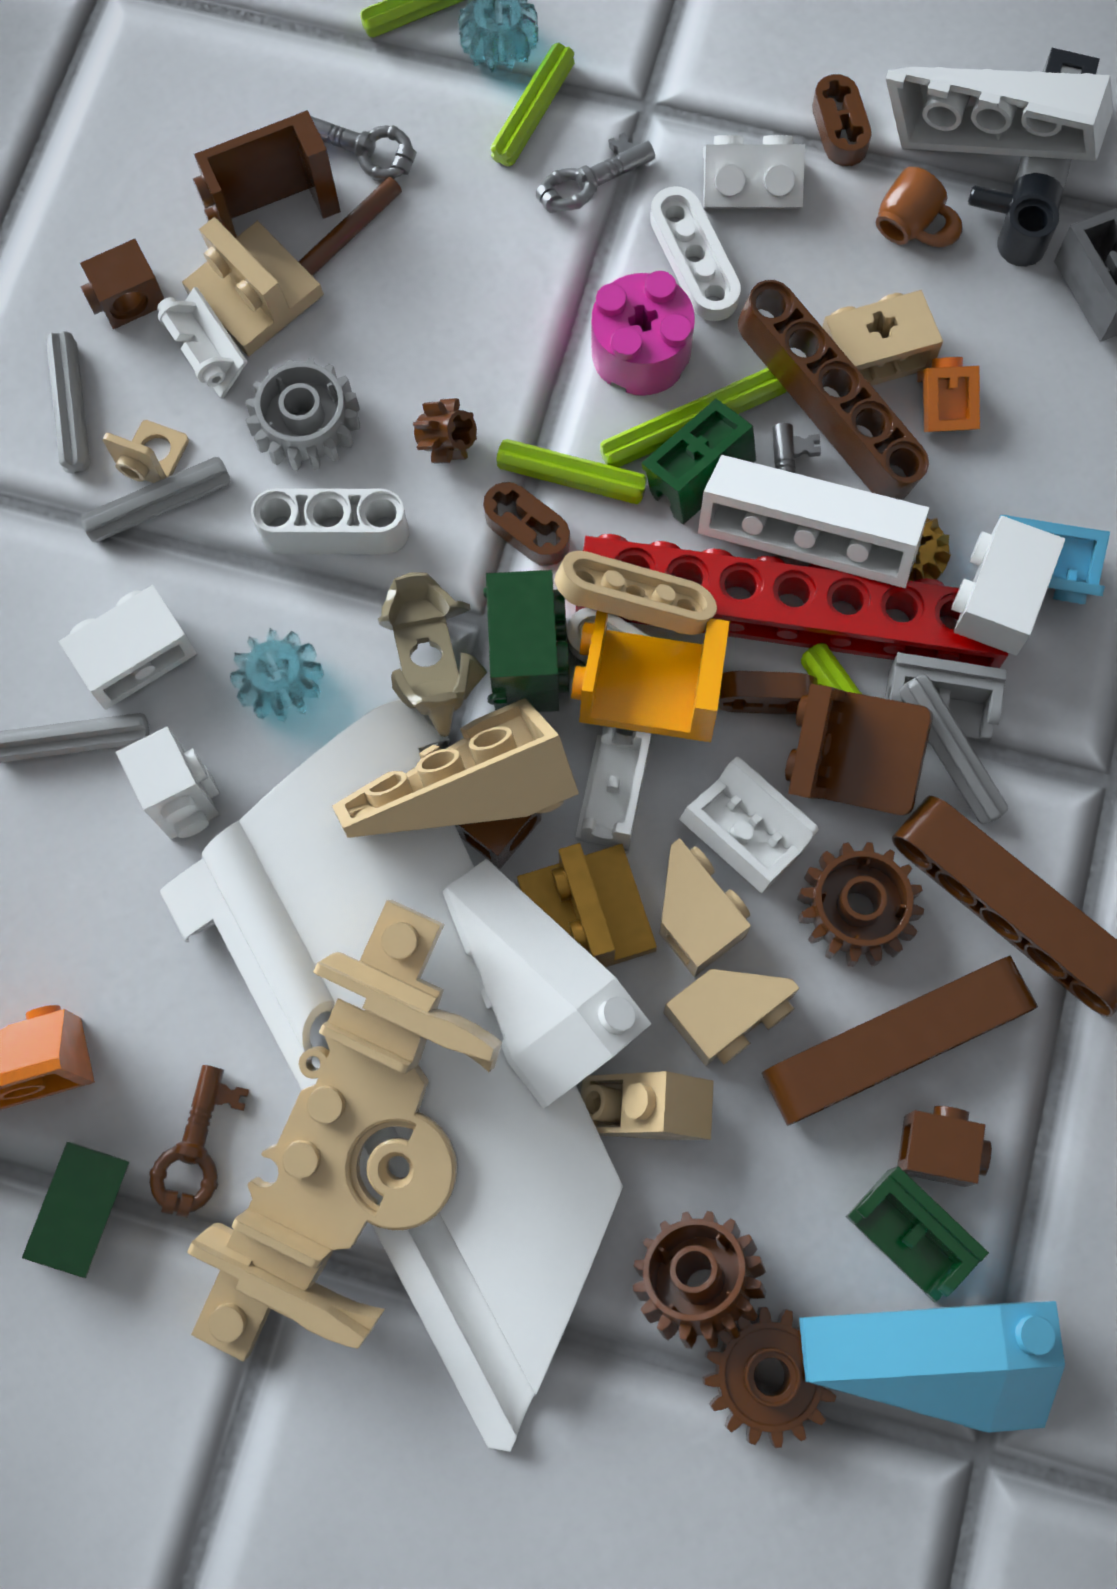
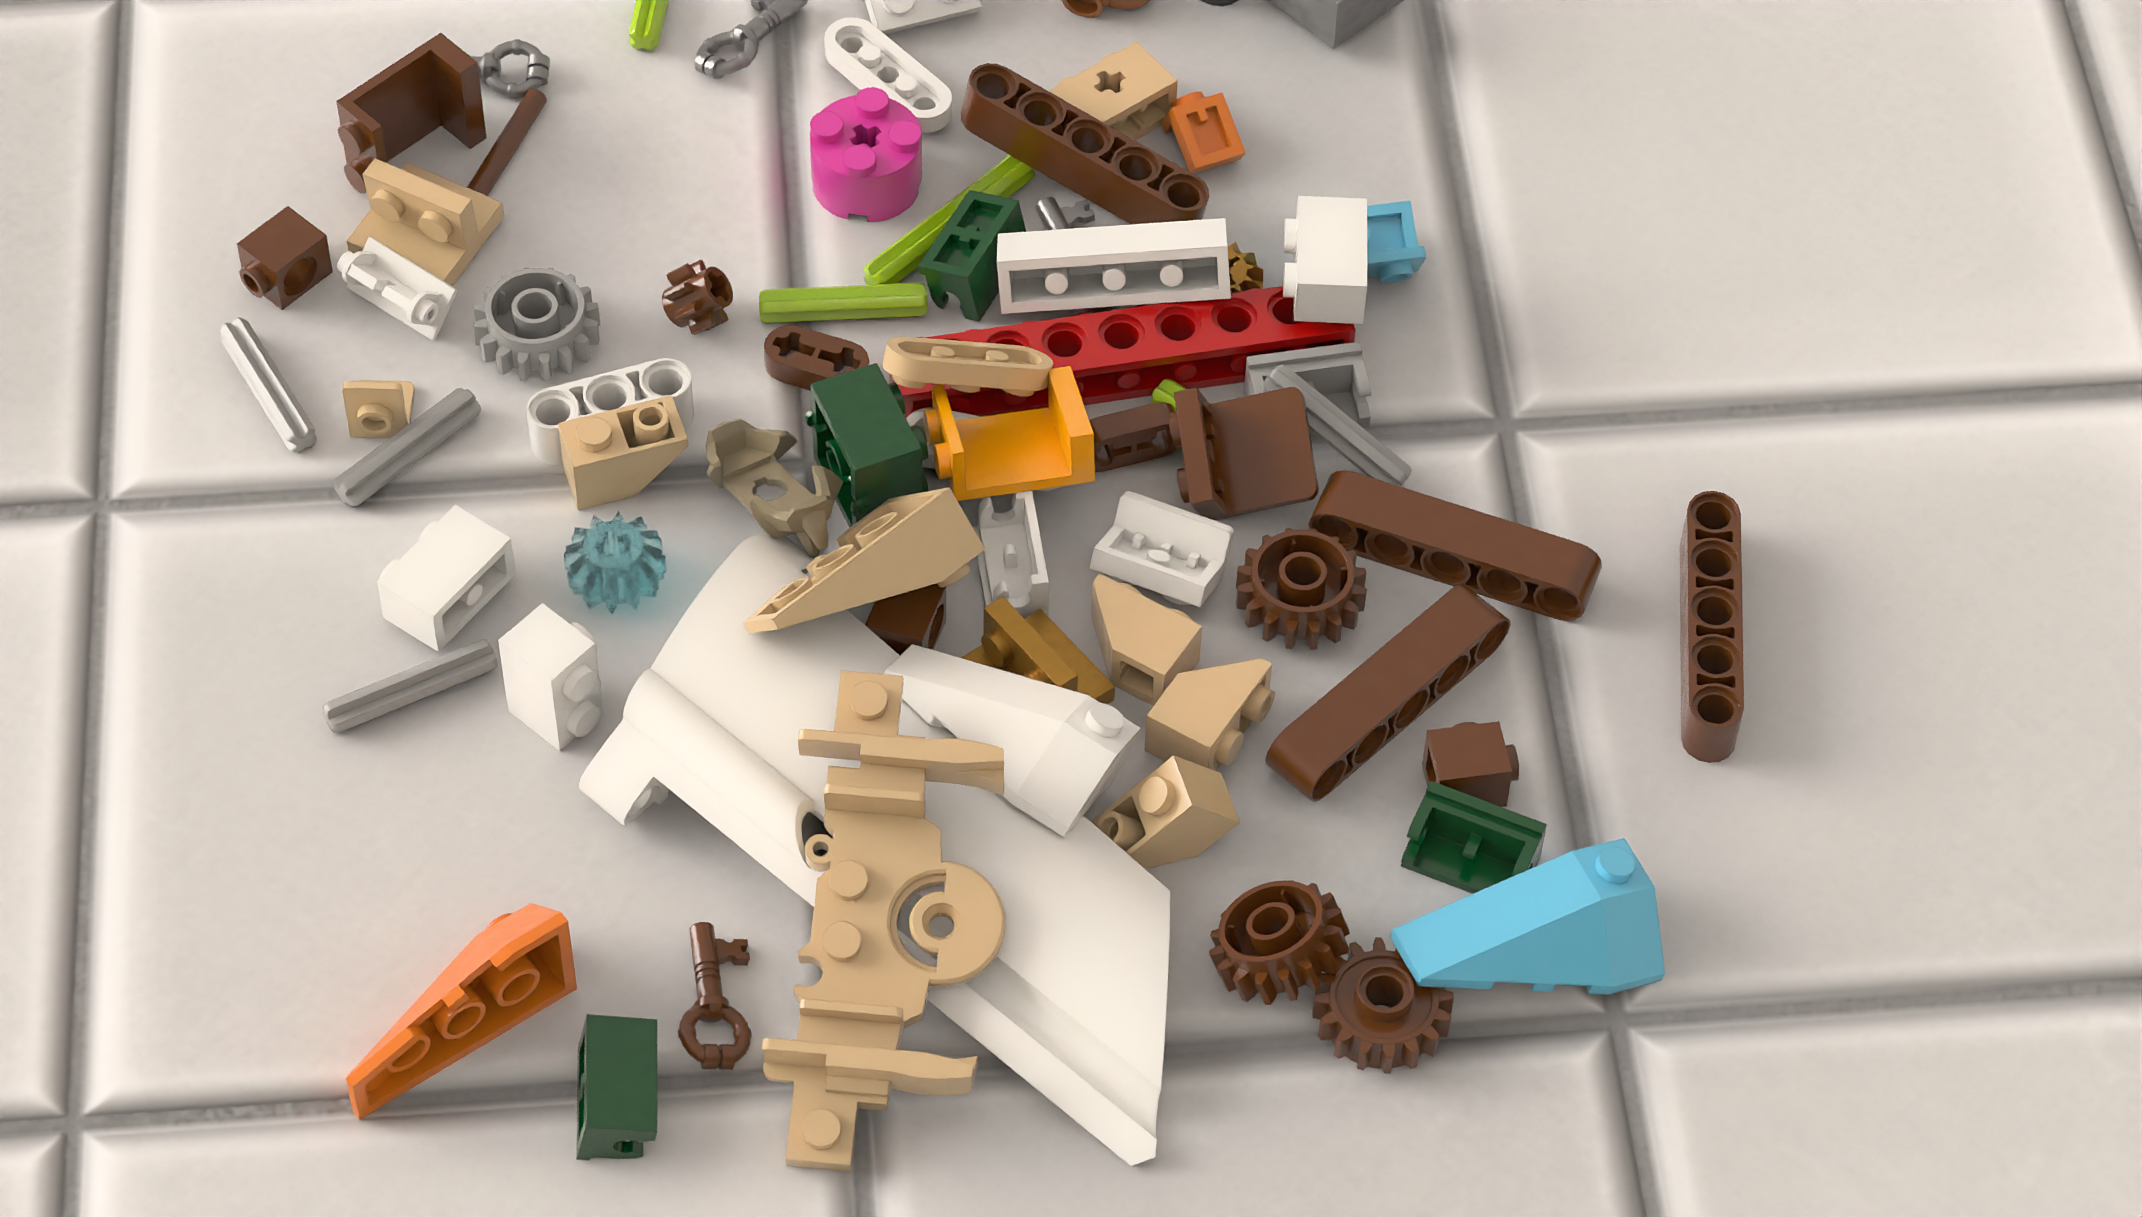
camera: 25 degrees left, 20 degrees down
none -> tan slope [558,395,688,511]

